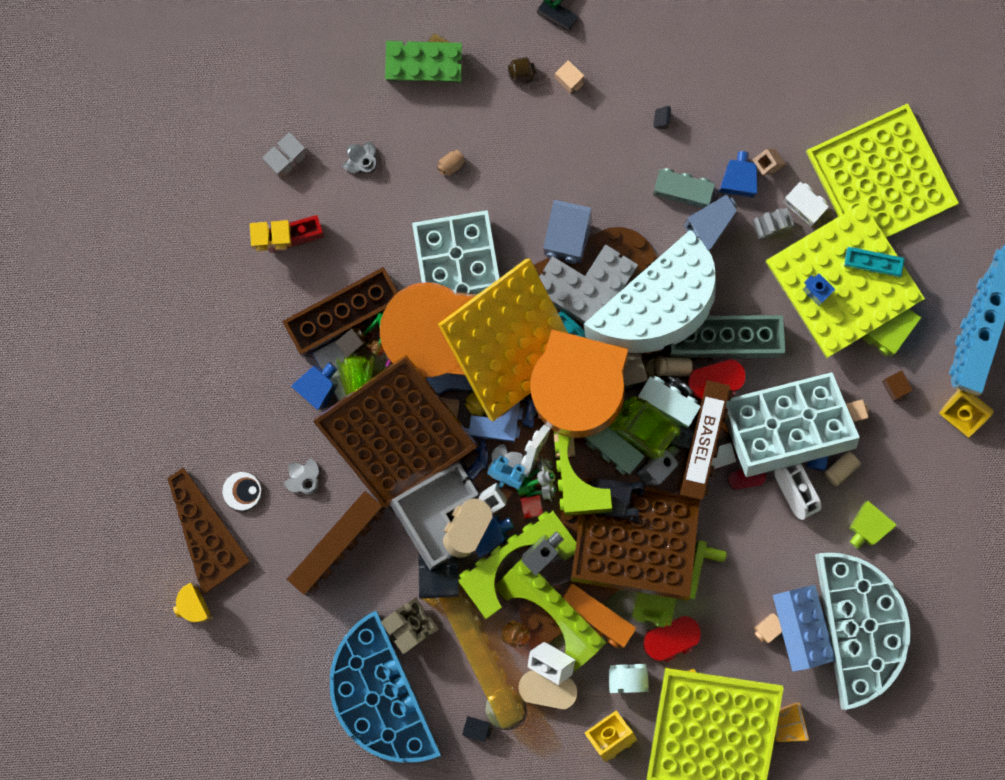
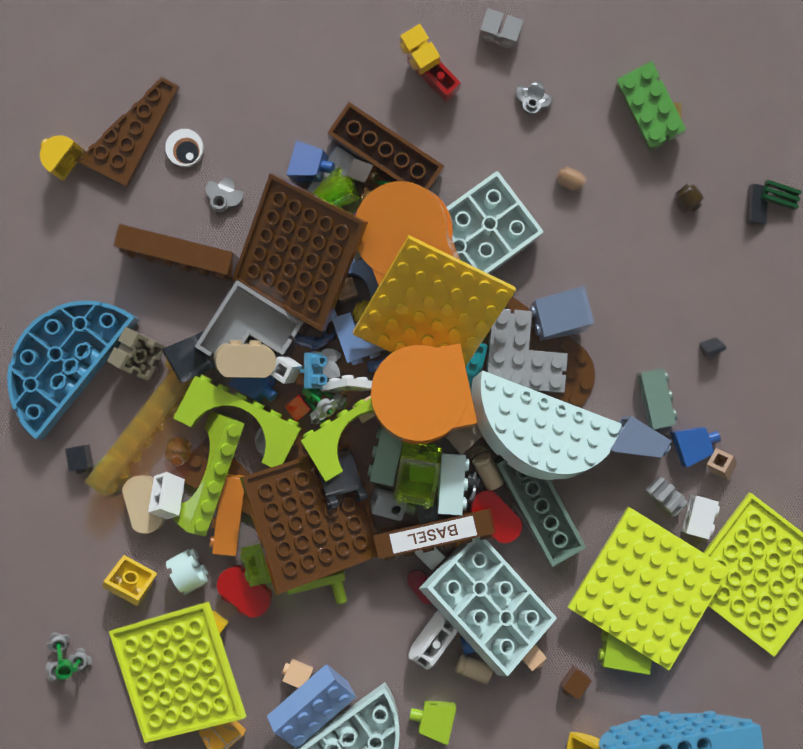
camera: 65 degrees right, 5 degrees up
dark grey torso [522,531,564,576] -> none
light nougat brick [554,60,584,94] -> none
blue brick [803,273,835,306] -> none
teal tile [844,247,905,278] -> none

